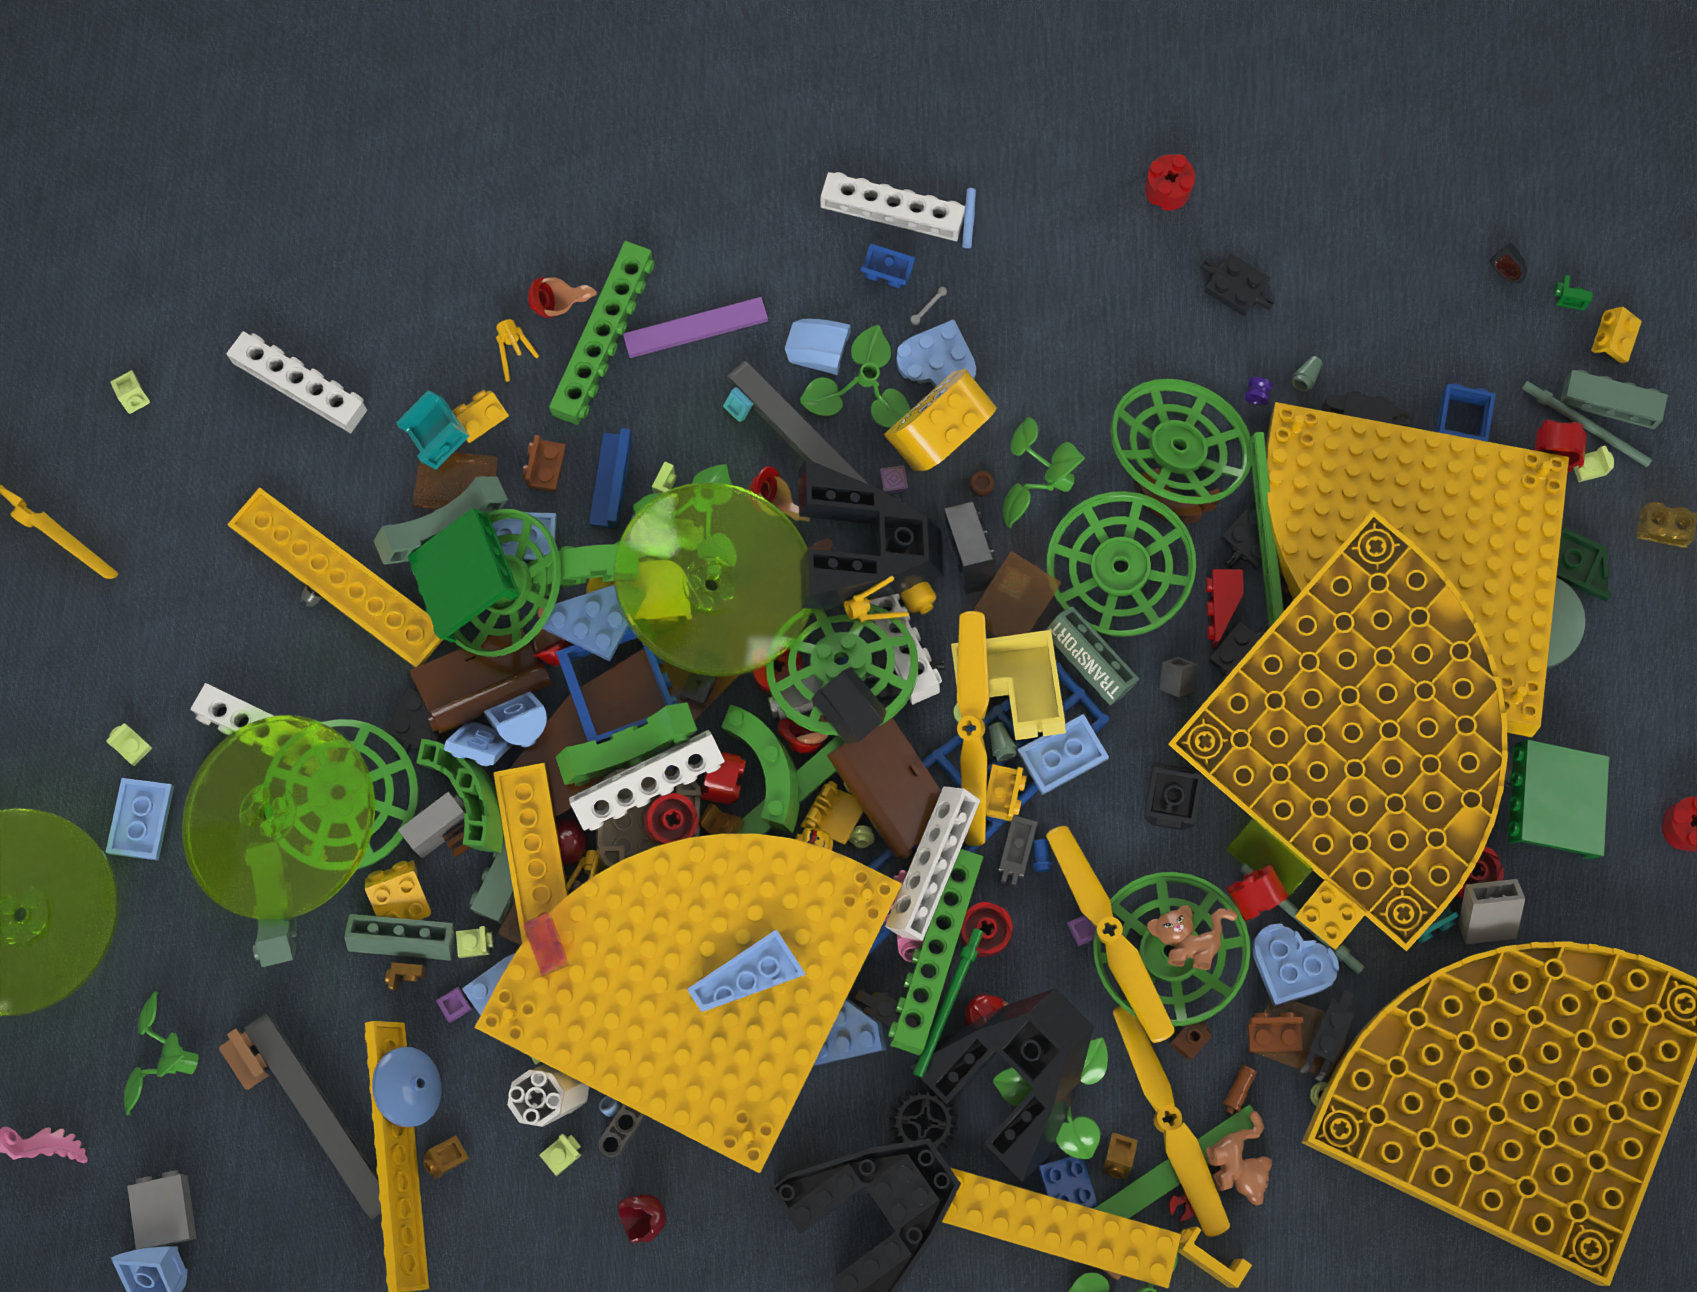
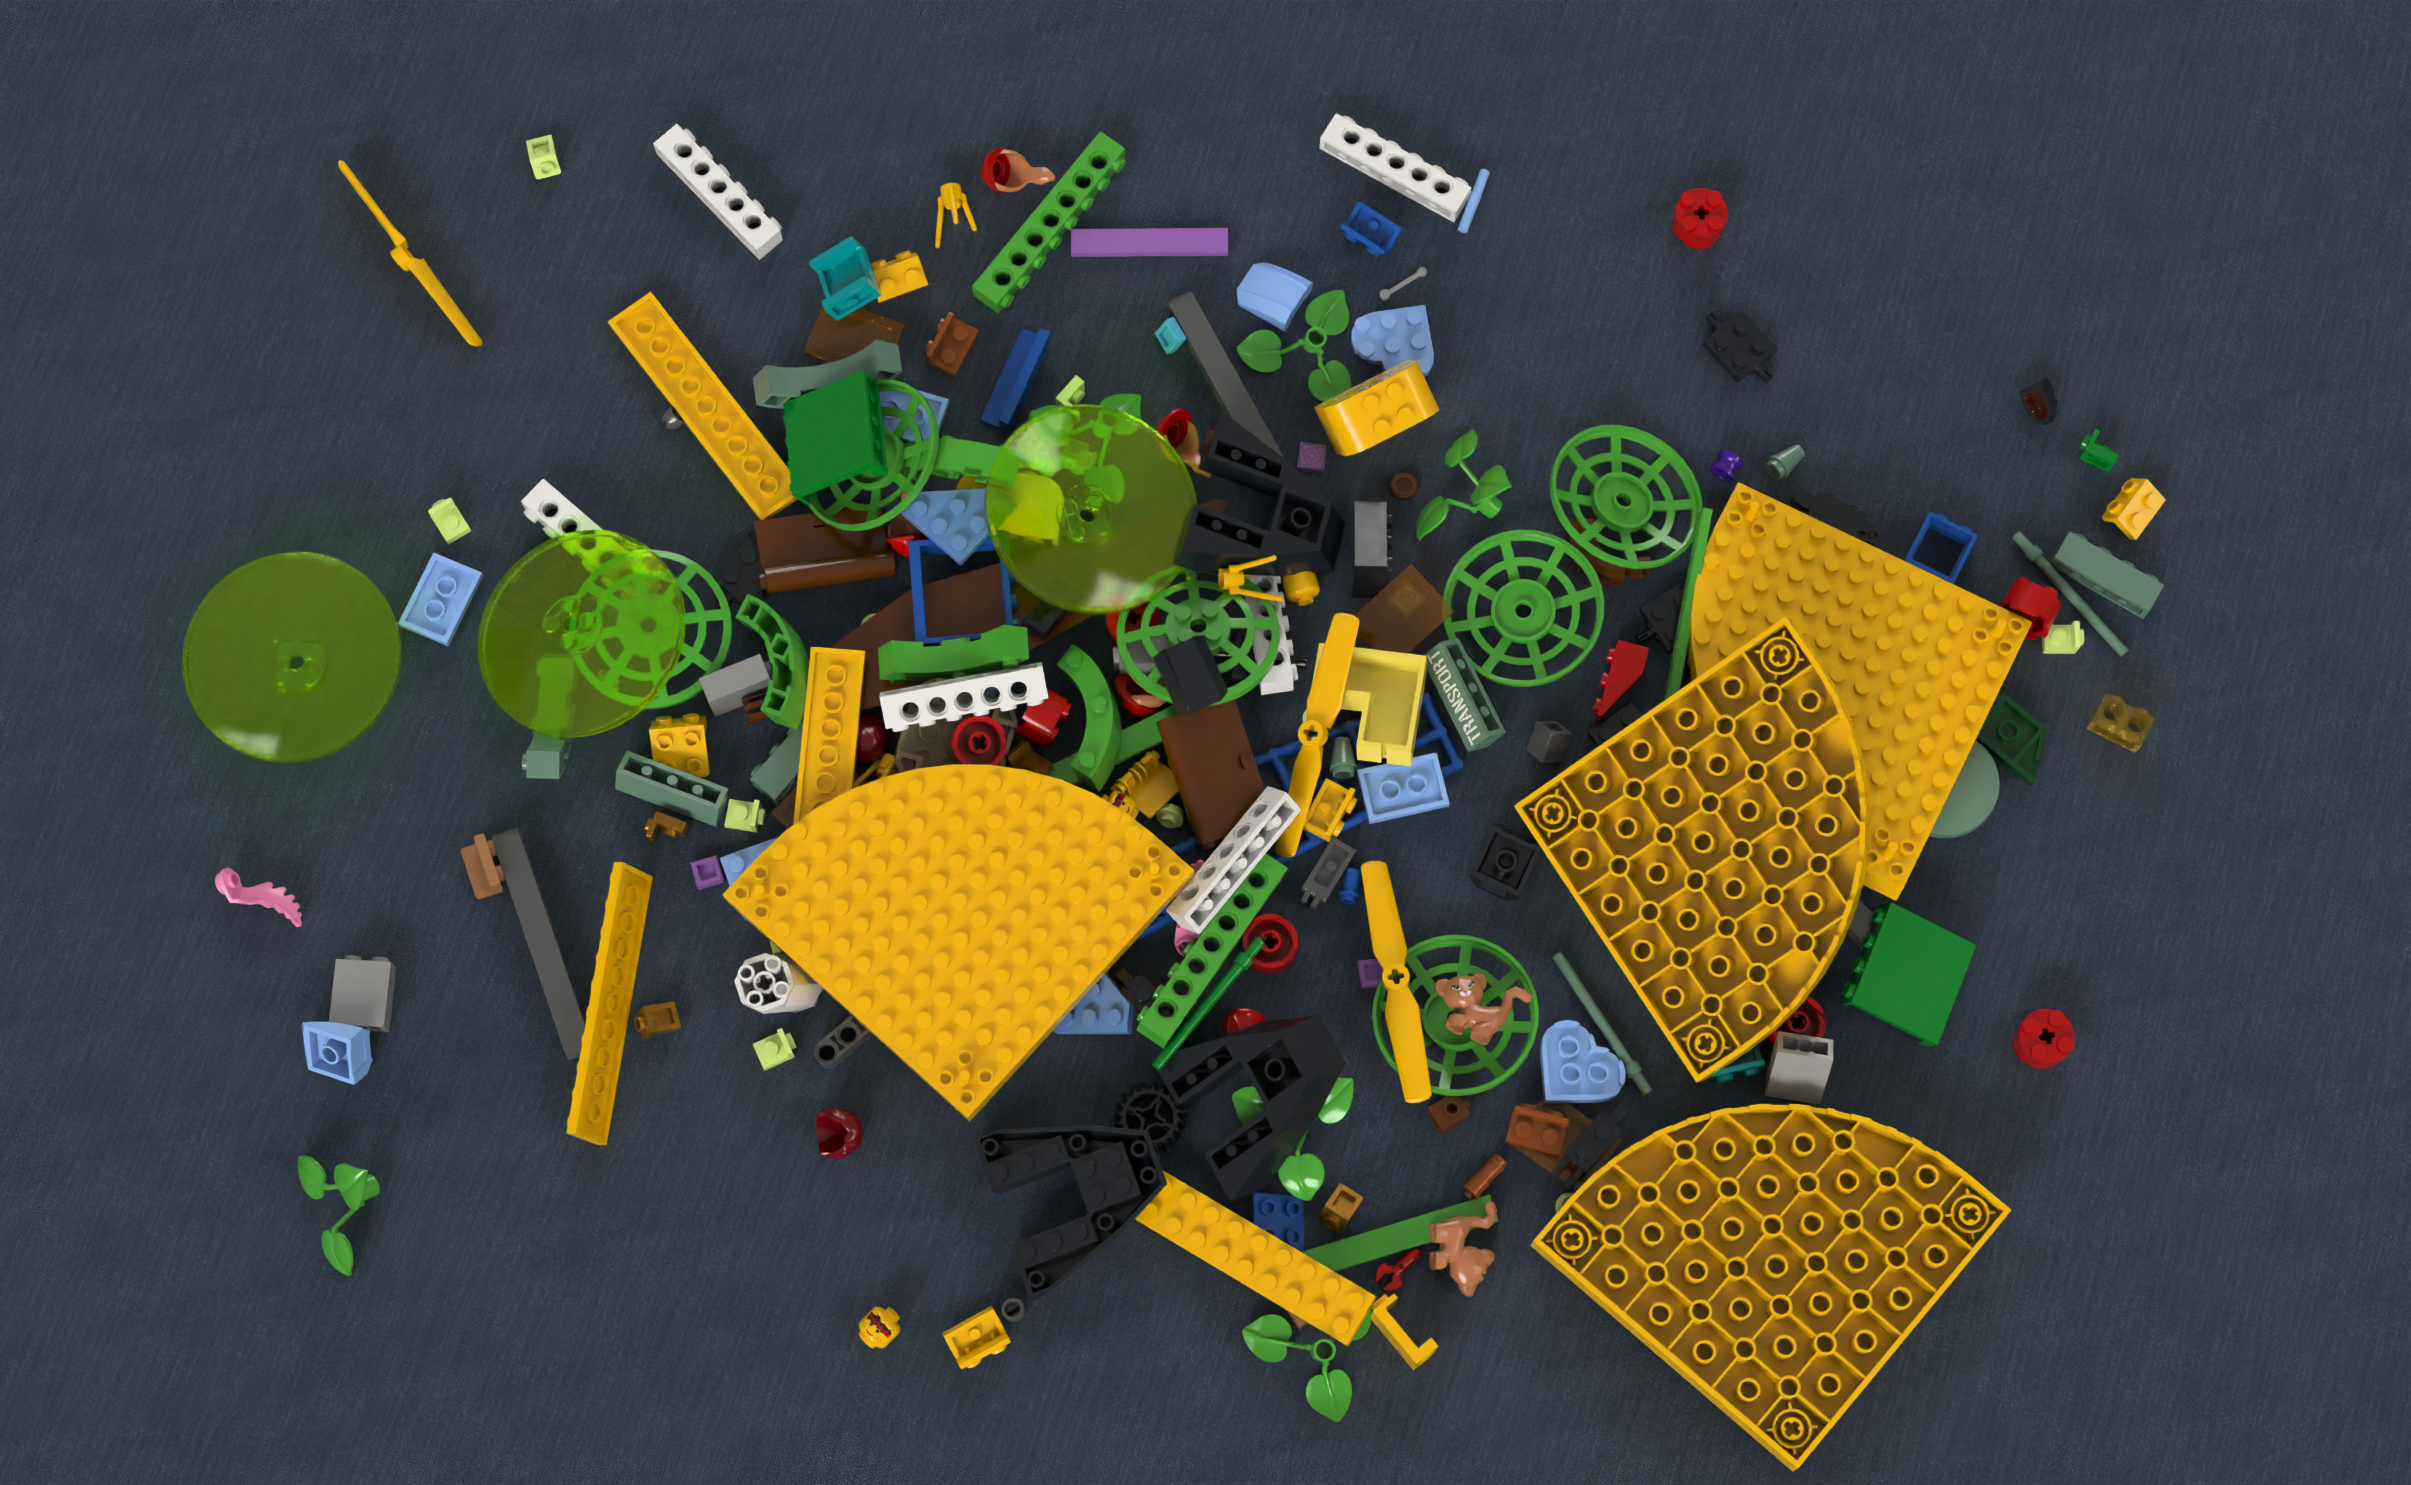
camera: 15 degrees right, 0 degrees up
bright green plant [124,991,198,1116] -> none
medium blue dish [372,1047,442,1127] -> none
light blue plate [444,720,513,766] -> none
light blue brick [484,691,547,747] -> none
clear pink hinge [523,913,570,976] -> none
light blue hinge [599,1096,622,1117] -> none
light blue wing [687,930,806,1012] -> none
yellow piece [1113,1006,1230,1237] -> none
clear neon green piece [1226,818,1313,897] -> none
red brick [1226,864,1288,921] -> none
yellow hinge [1295,879,1367,950] -> none

